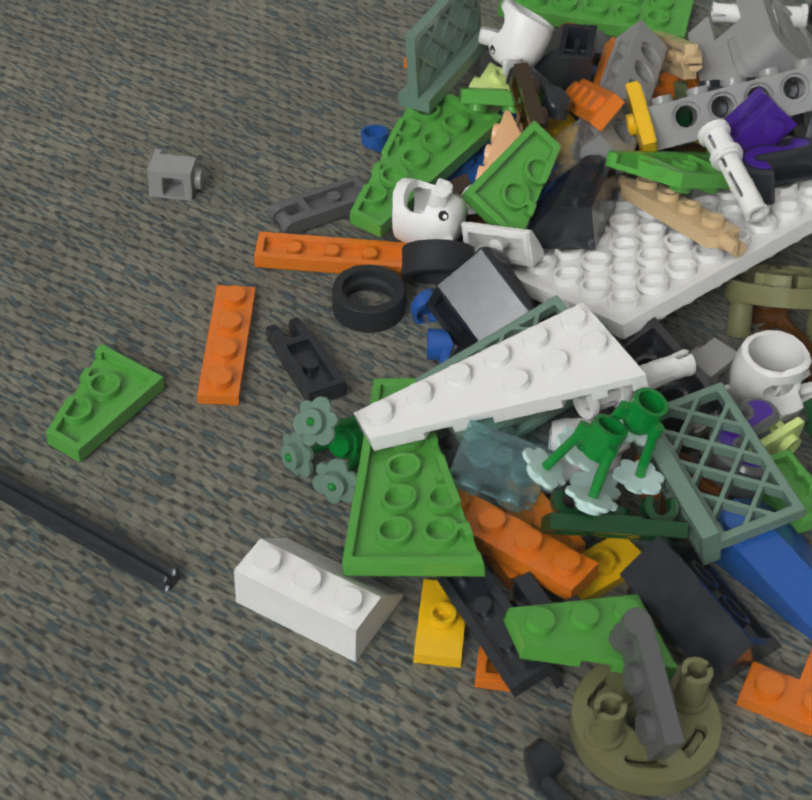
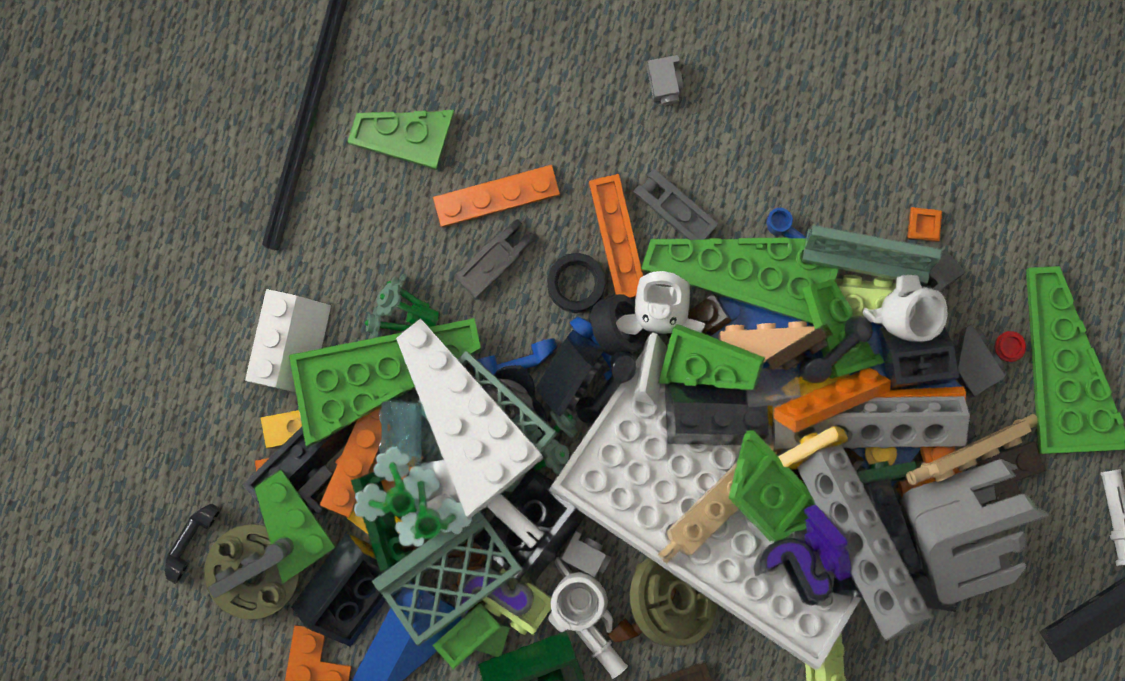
camera: 75 degrees right, 40 degrees up
white pin [697,119,769,223] -> none

